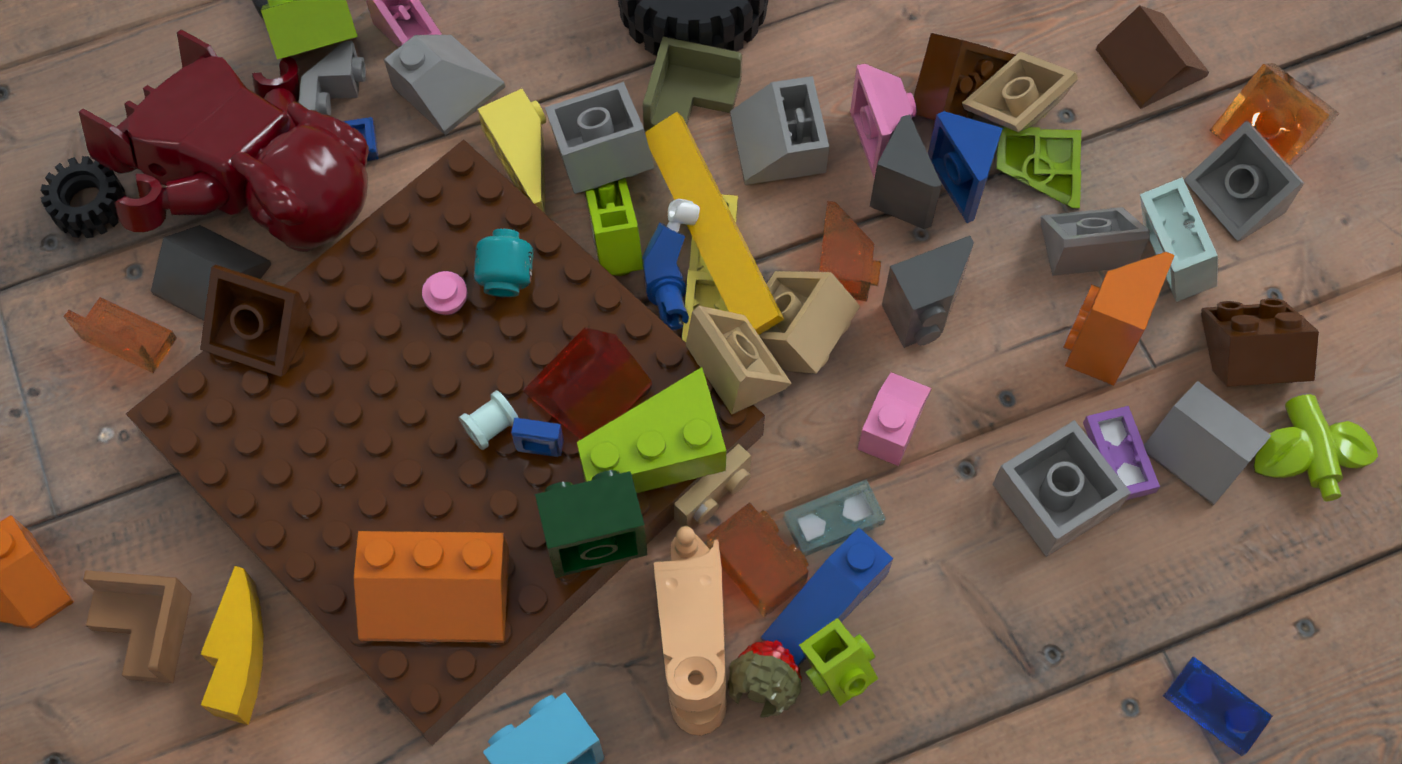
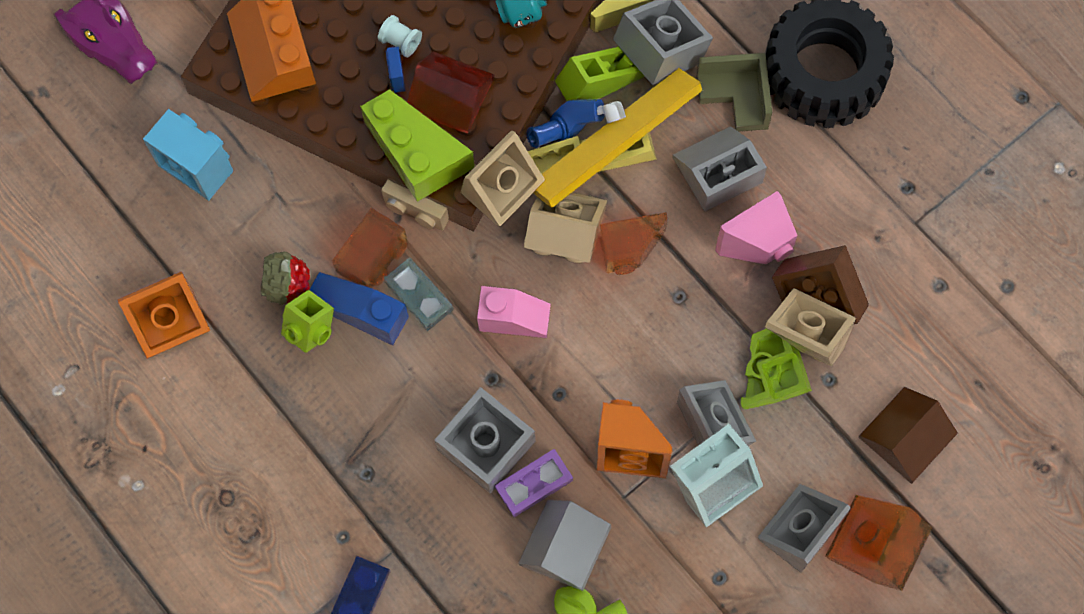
camera: 75 degrees right, 5 degrees up
dark green brick [535,470,648,578] -> none
light nougat piece [654,526,727,736] -> none
dark grey slope [870,114,942,229] -> none
dark grey slope [882,236,974,348] -> none
blue slope [928,111,1003,223] -> none
reddish brown slope [1201,298,1319,387] -> none

